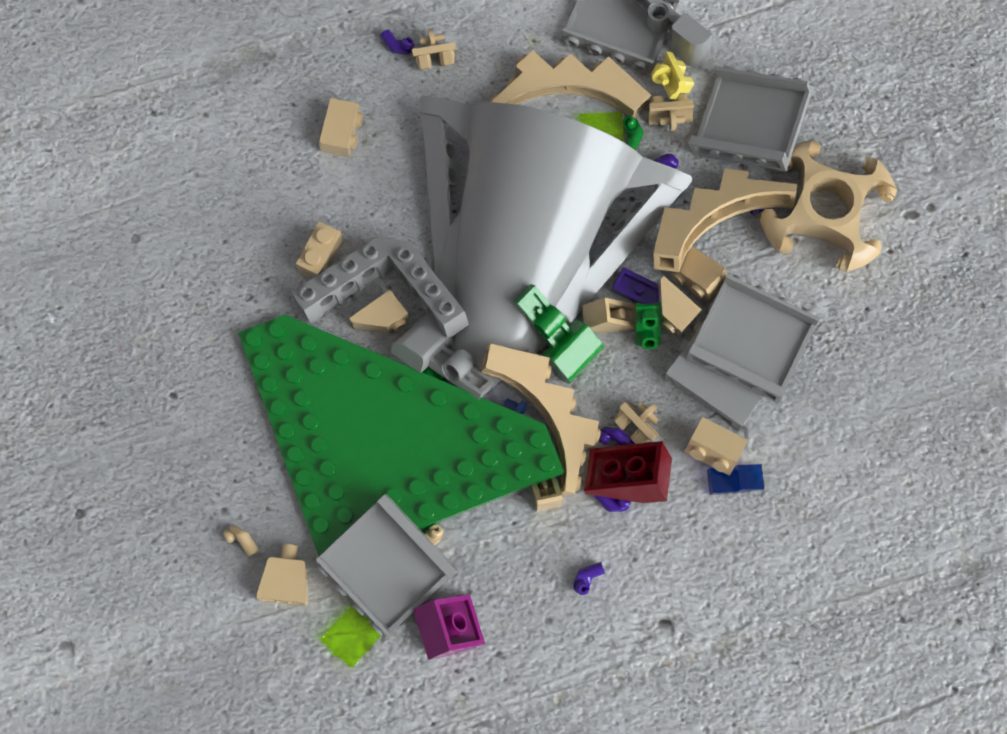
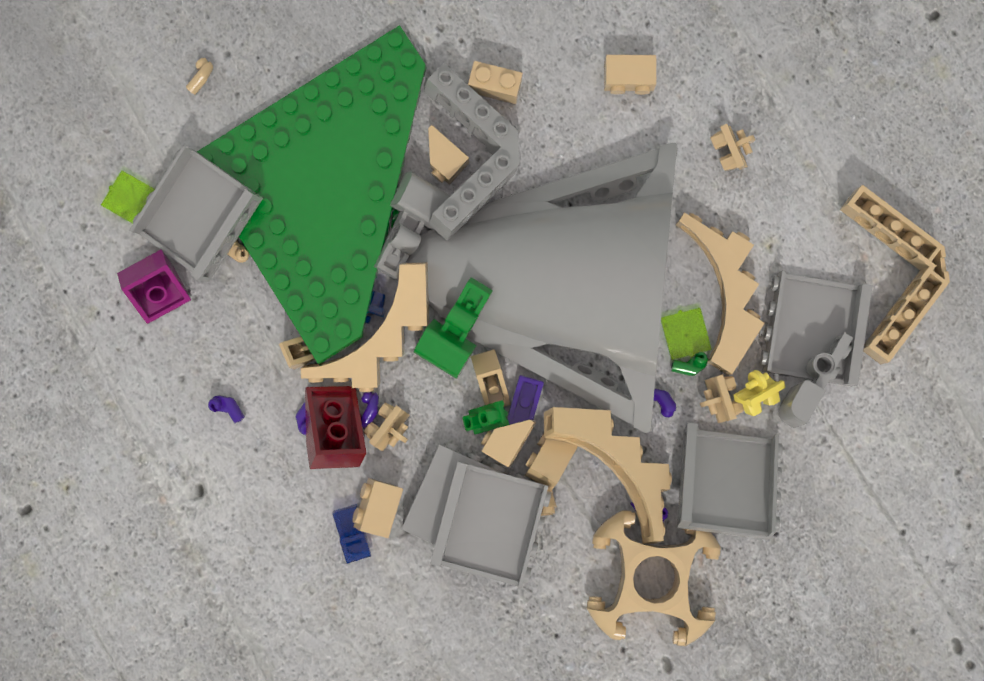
camera: 80 degrees right, 10 degrees up
tan torso [256,544,309,606] -> none
dark purple arm [380,29,415,55] -> none

